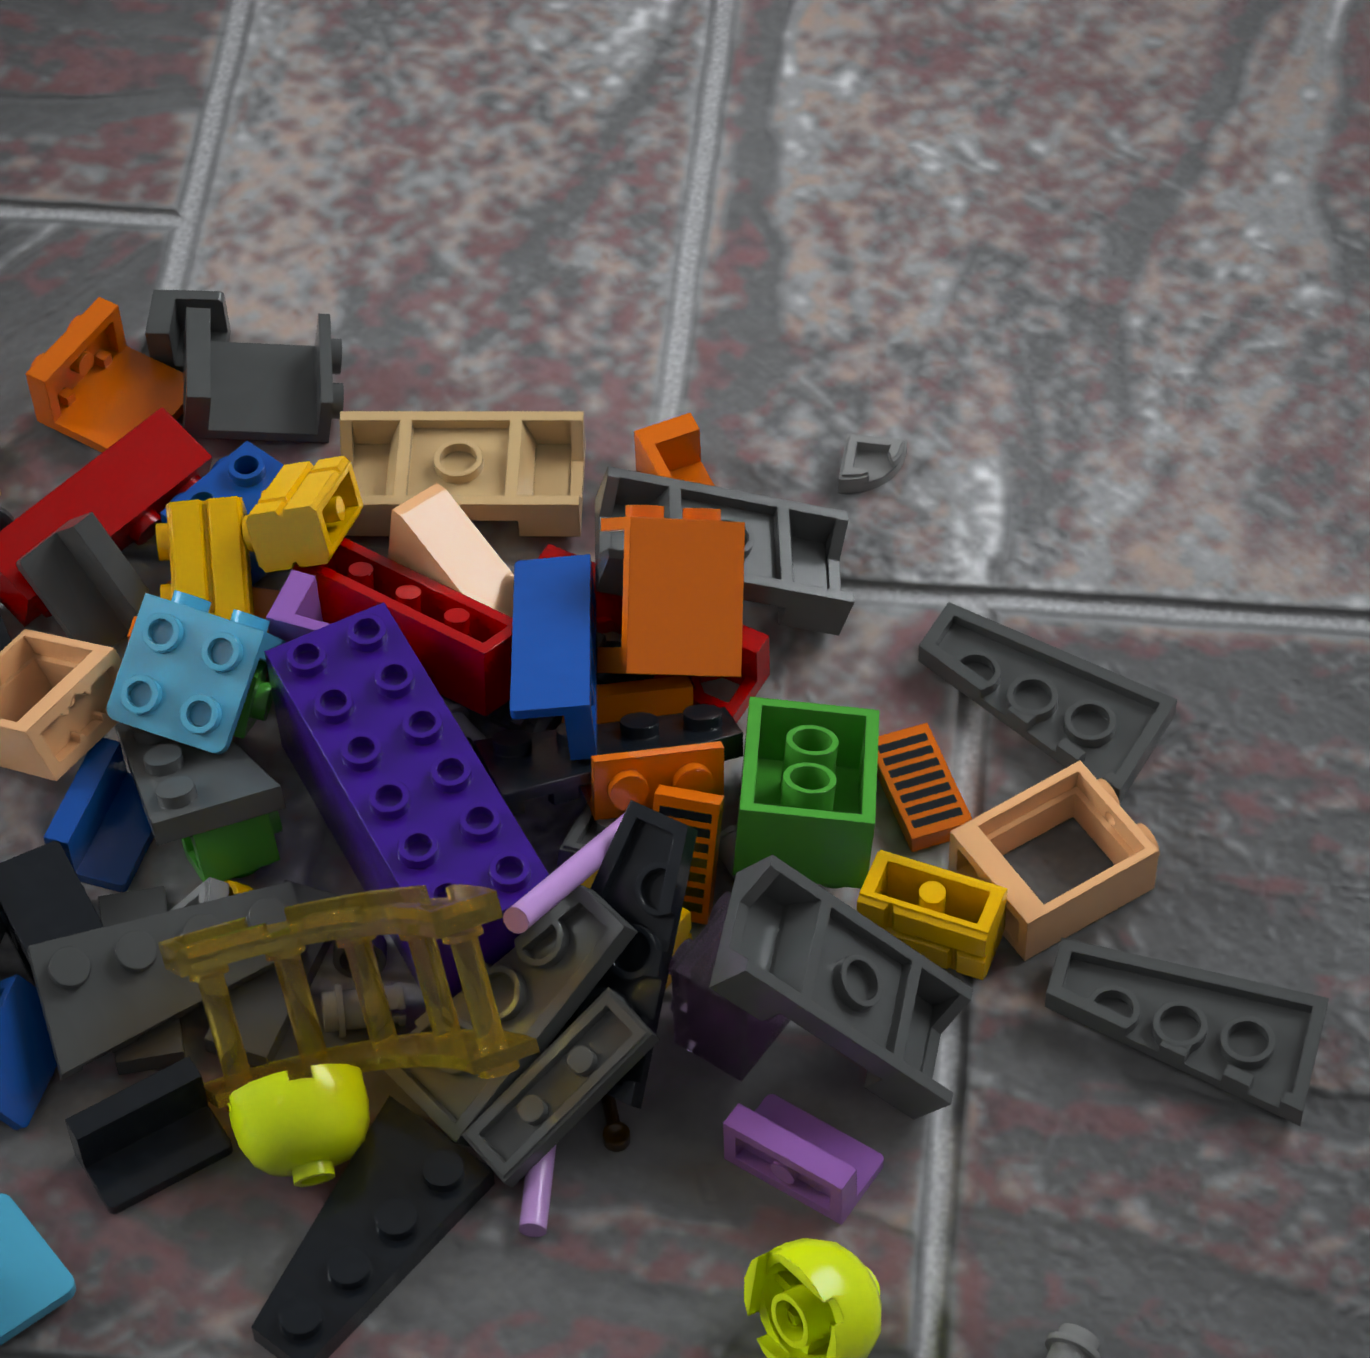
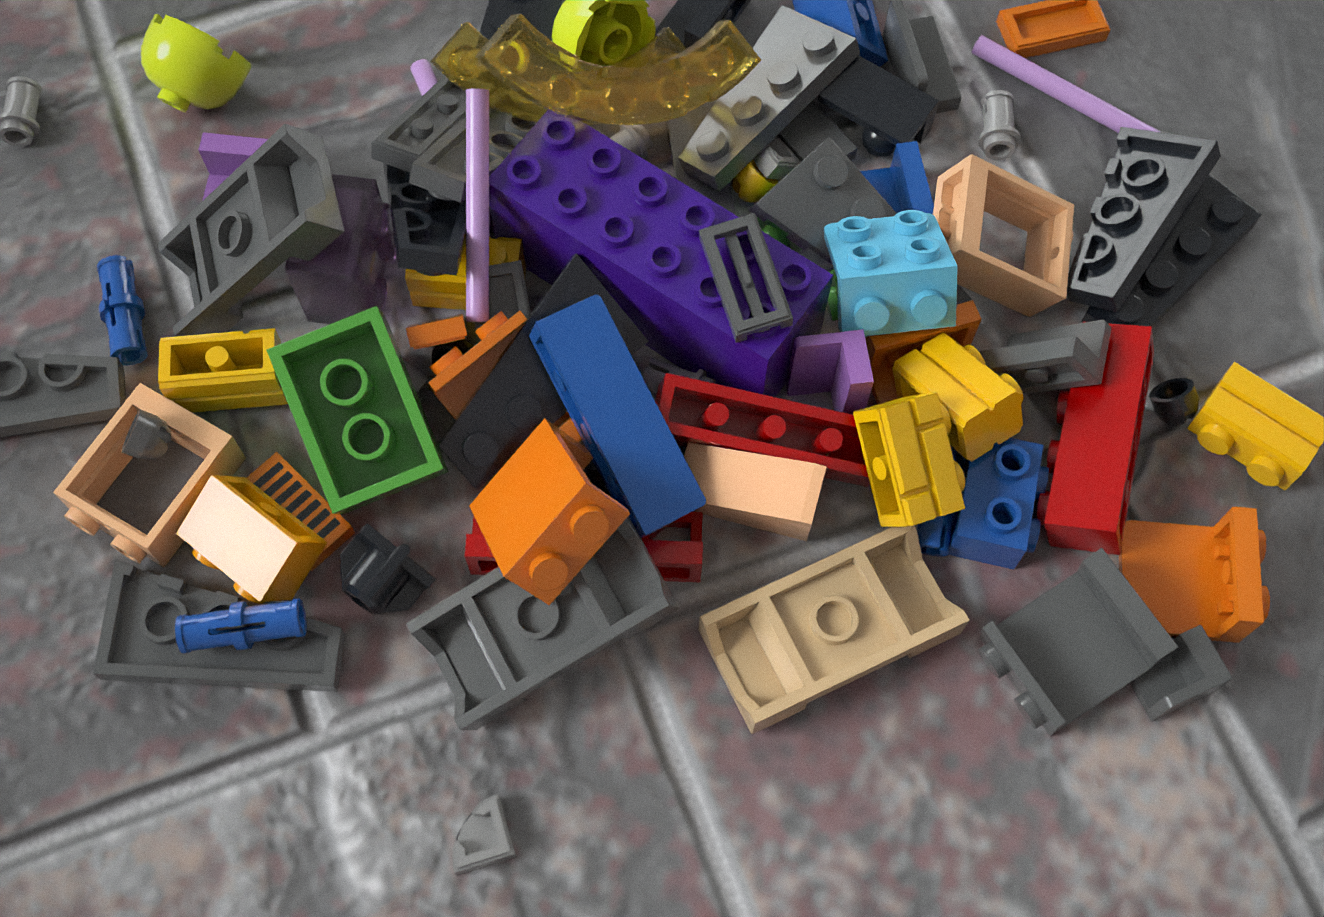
camera: 150 degrees right, 15 degrees up
orange panel [634,412,715,486] -> none
none -> blue pin [97,255,148,366]
none -> dark grey hinge [121,409,171,460]
none -> blue pin [175,598,307,654]
none -> brick [176,475,328,604]
none -> black piece [339,523,436,615]
none -> dark grey tile [699,213,793,343]

